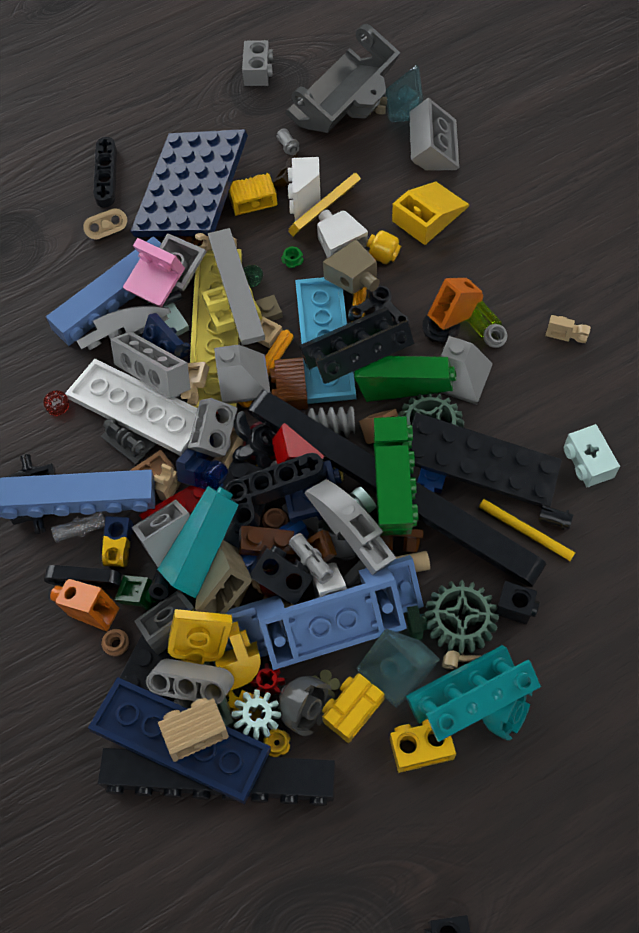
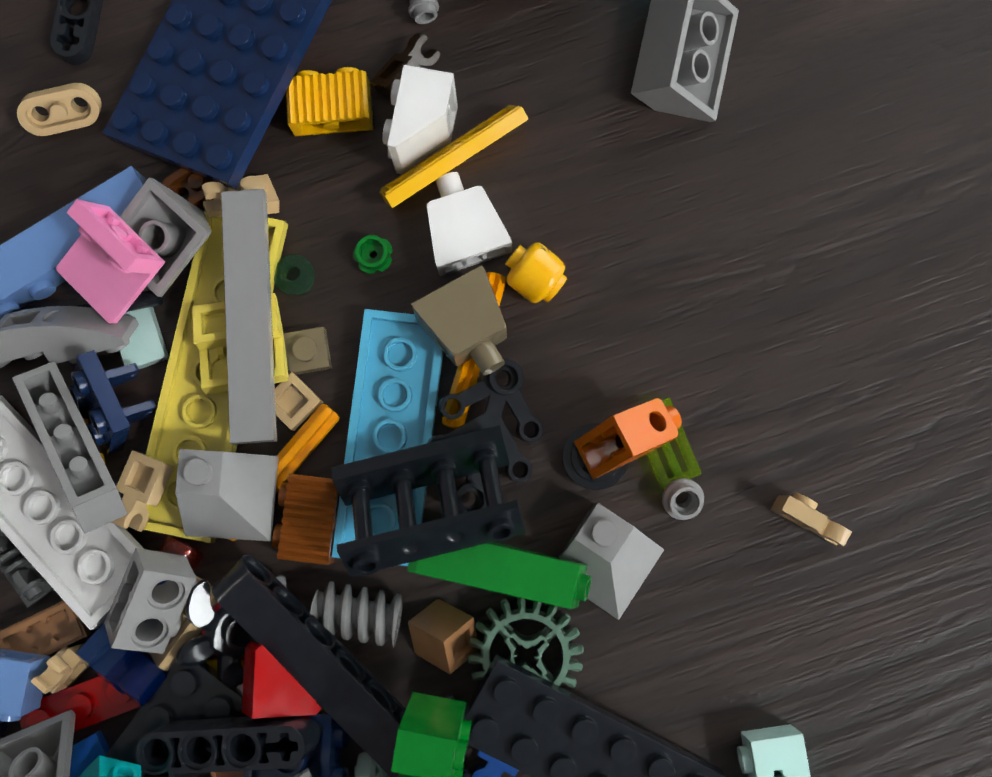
camera: 15 degrees right, 20 degrees up
yellow slope [392,182,469,245] -> none

